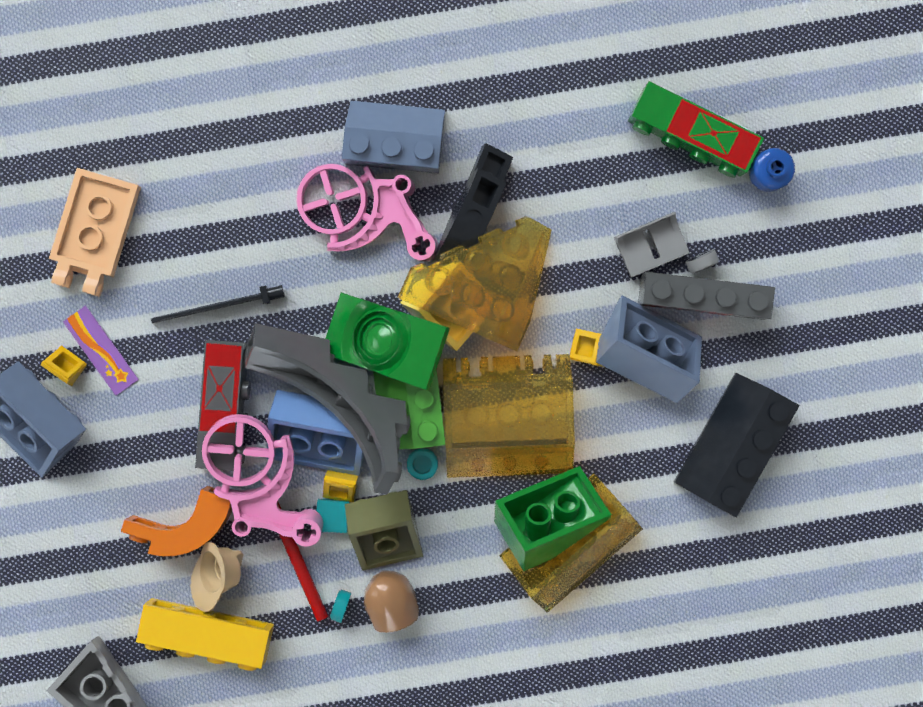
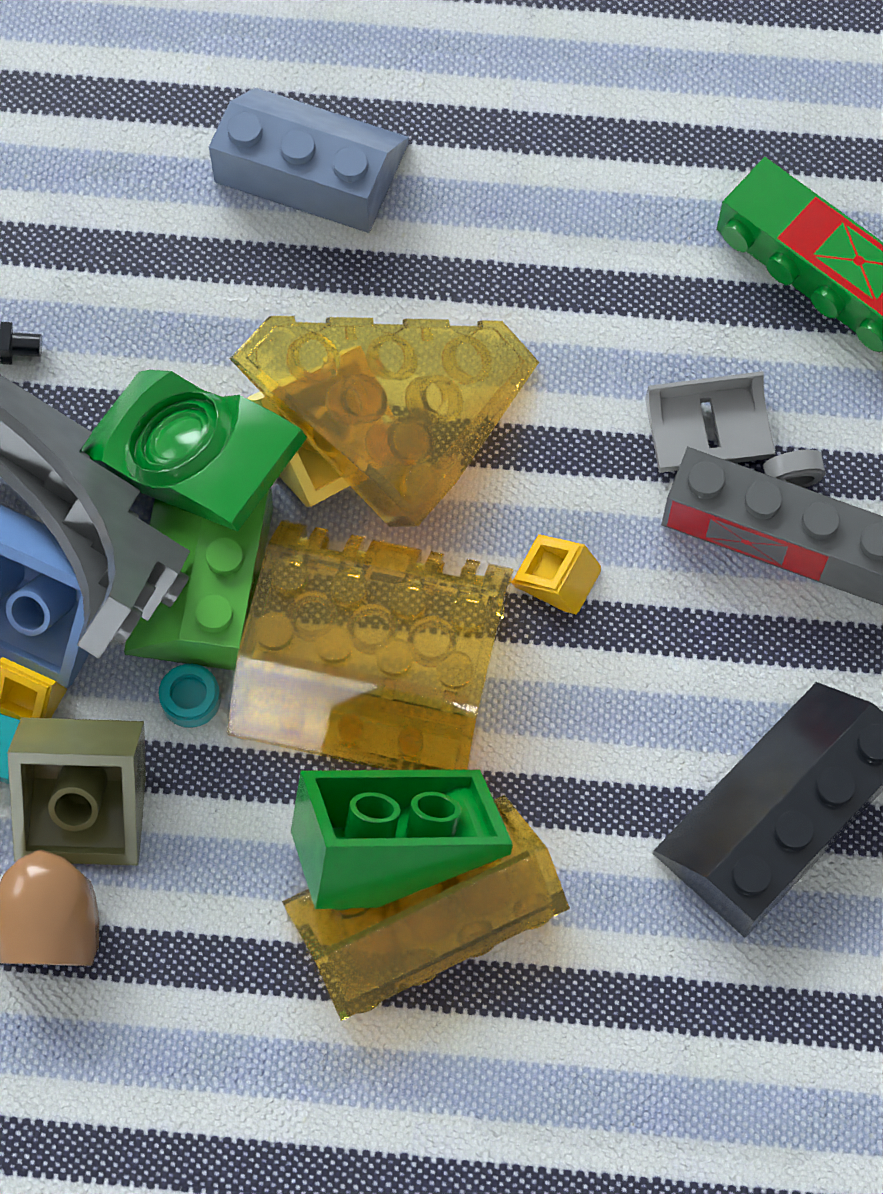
camera: 15 degrees right, 20 degrees down
bright pink piece [297,164,438,262] -> none
black slope [432,143,513,268] -> none
sand blue slope [596,295,702,403] -> none

